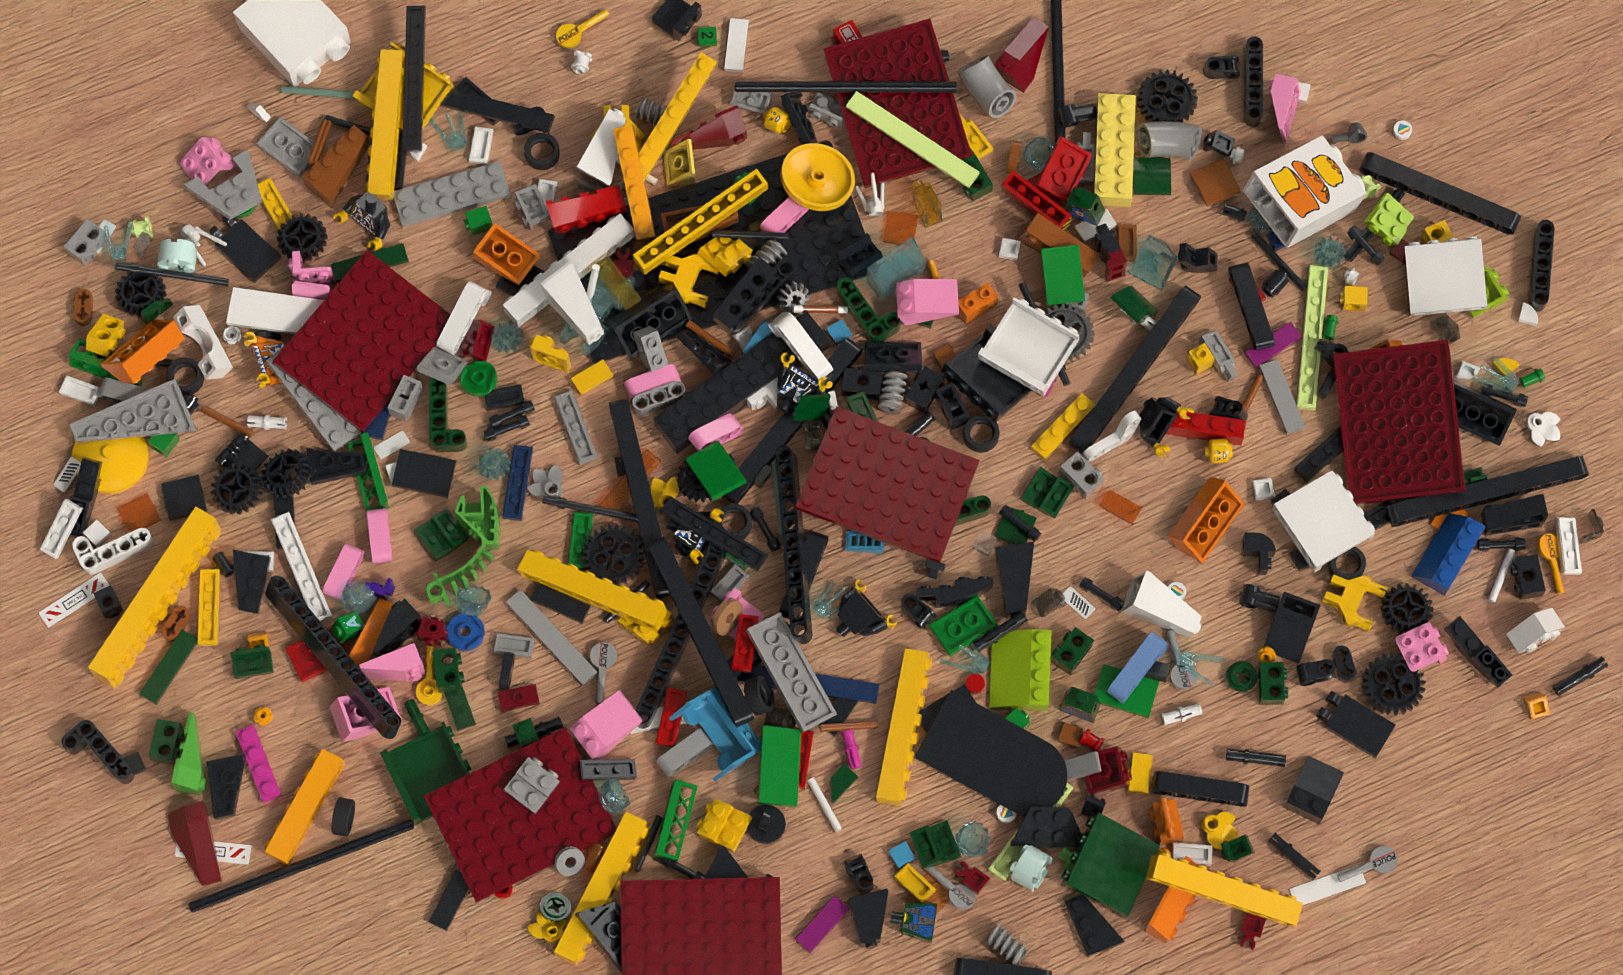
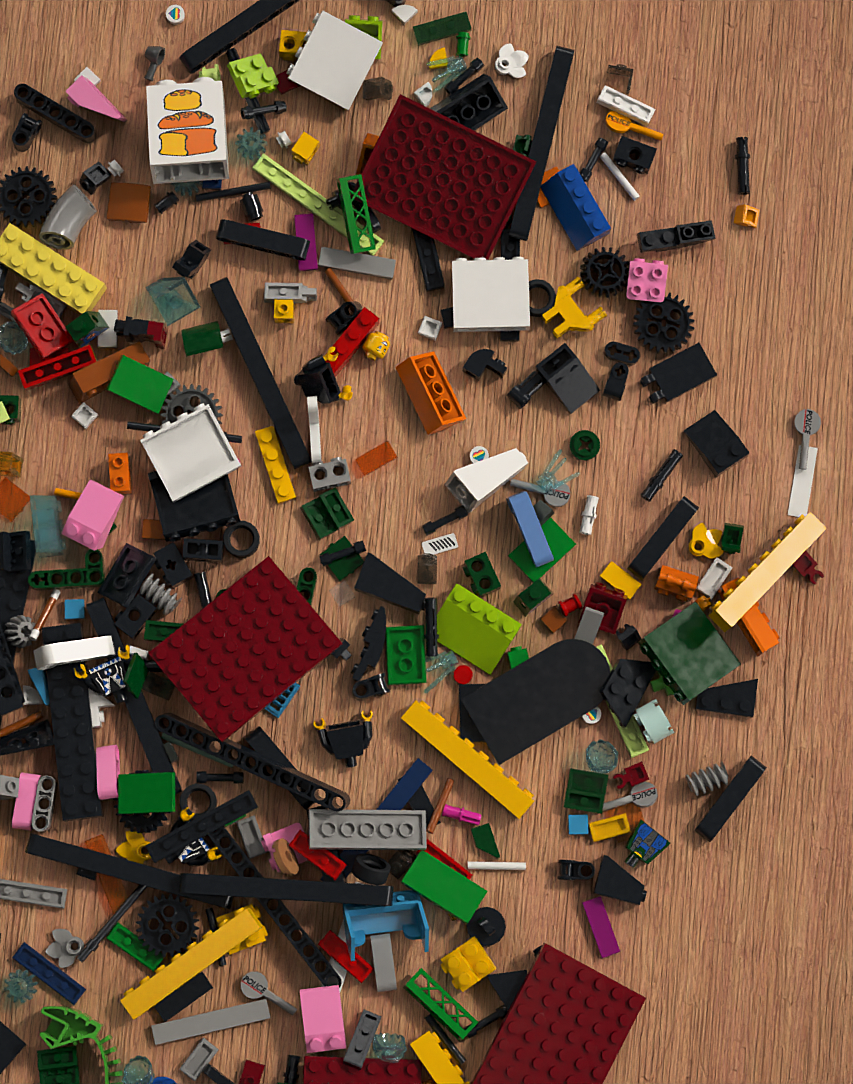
camera: 65 degrees left, 10 degrees up
clear light blue plant [812,581,847,619] -> none
dark orange tile [1117,225,1137,262] -> none
dark green slope [1133,158,1171,195] -> none
light orange plate [1257,647,1276,662] -> none
dark green brick [1258,662,1288,705] -> none
black pin [1267,832,1321,880] -> none
green pin [1322,315,1339,340] -> none
black wedge [1480,494,1548,536] -> none
white brick [1506,608,1565,653] -> none
none -> green fence [336,174,376,254]
none -> clear green tile [413,12,472,46]

